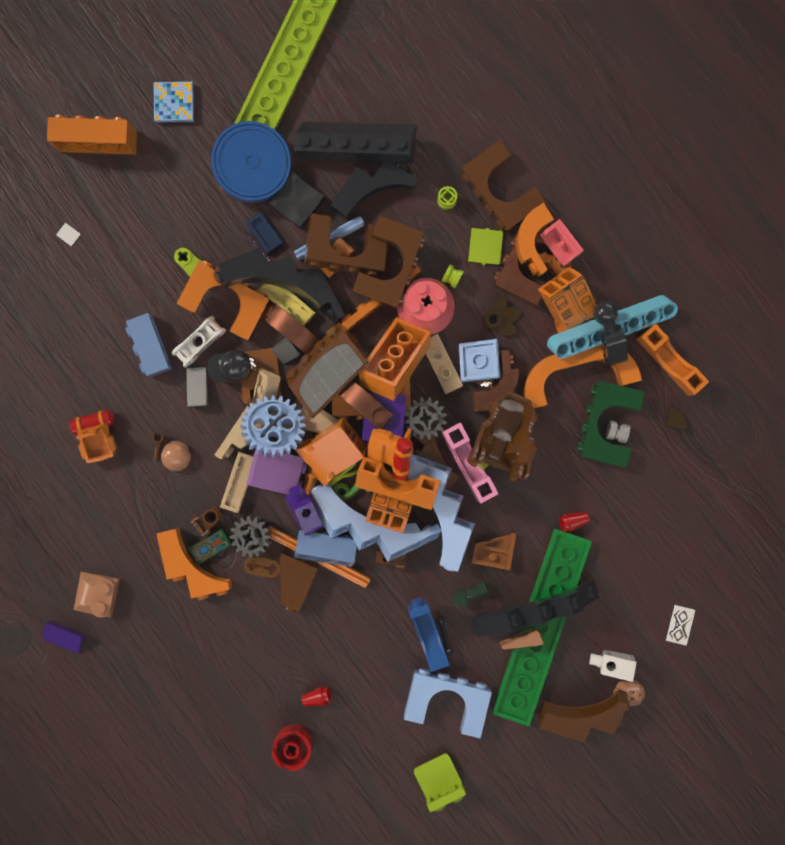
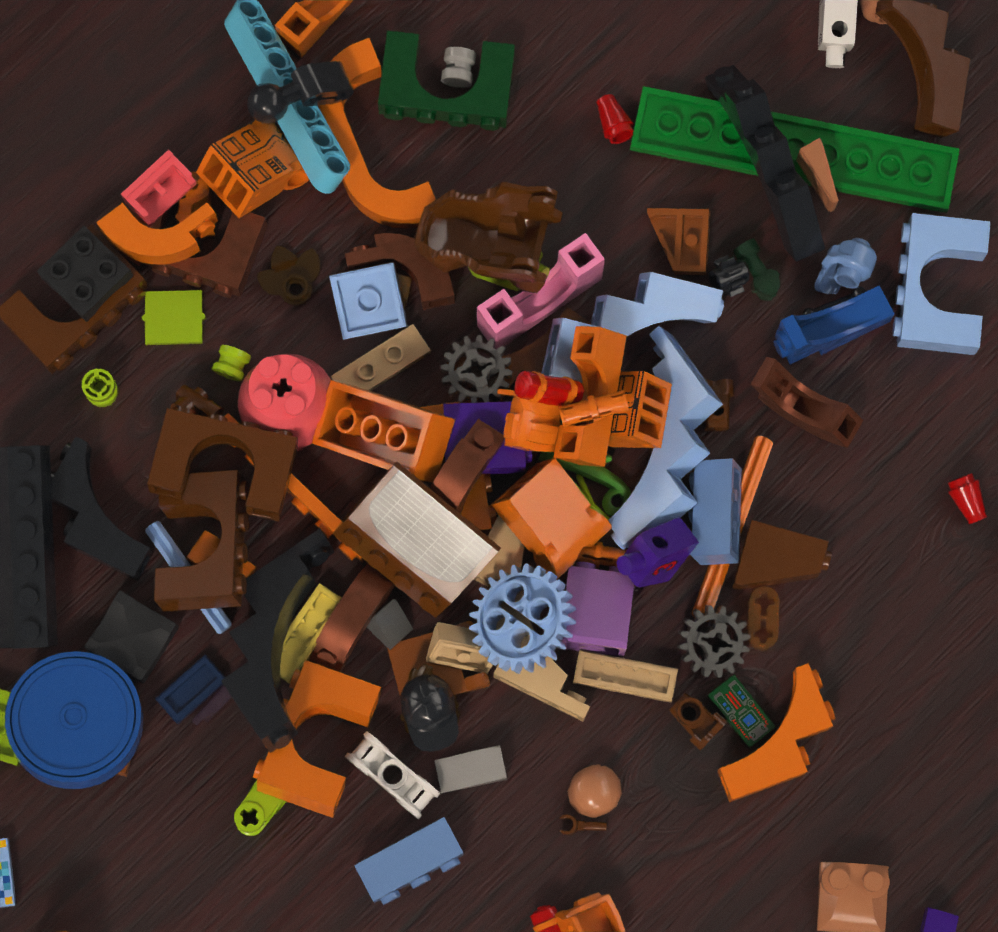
camera: 95 degrees left, 10 degrees down
none -> black brick [37,226,133,322]
none -> reddish brown plate [170,385,224,417]
none -> orange pin [558,390,629,427]
none -> black gear [709,255,749,297]
none -> copper arch [750,357,864,448]
none -> medium blue head [814,238,877,294]

